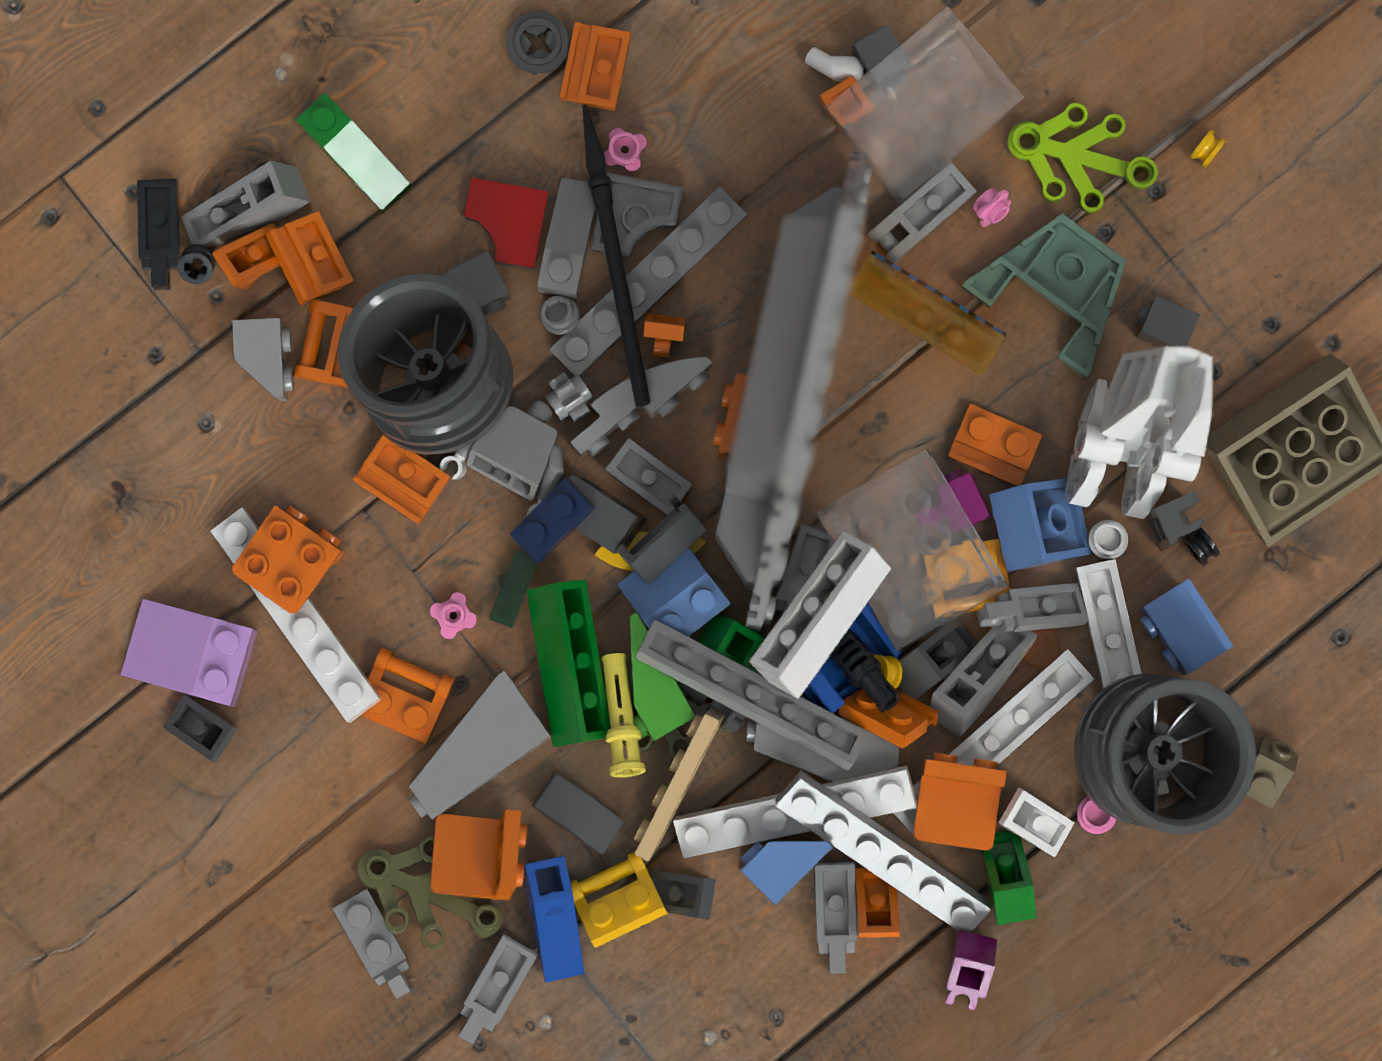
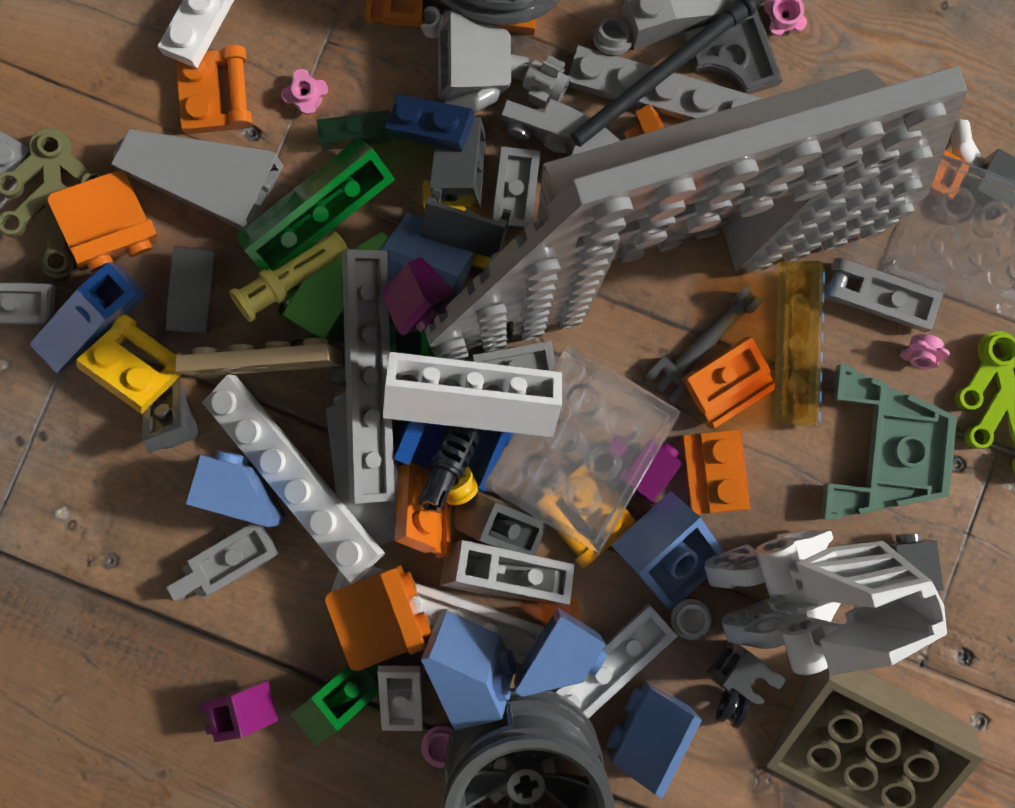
camera: 60 degrees right, 0 degrees up
plate [775,771,992,933] -> none
orange slope [855,868,900,938] -> none
light grey hinge [976,583,1088,632] -> none
none -> magenta slope [381,257,456,336]
none -> medium blue slope [421,611,517,731]
none -> medium blue slope [514,607,607,697]
none -> dark grey hinge [644,285,764,404]
none -> orange plate [681,337,779,428]

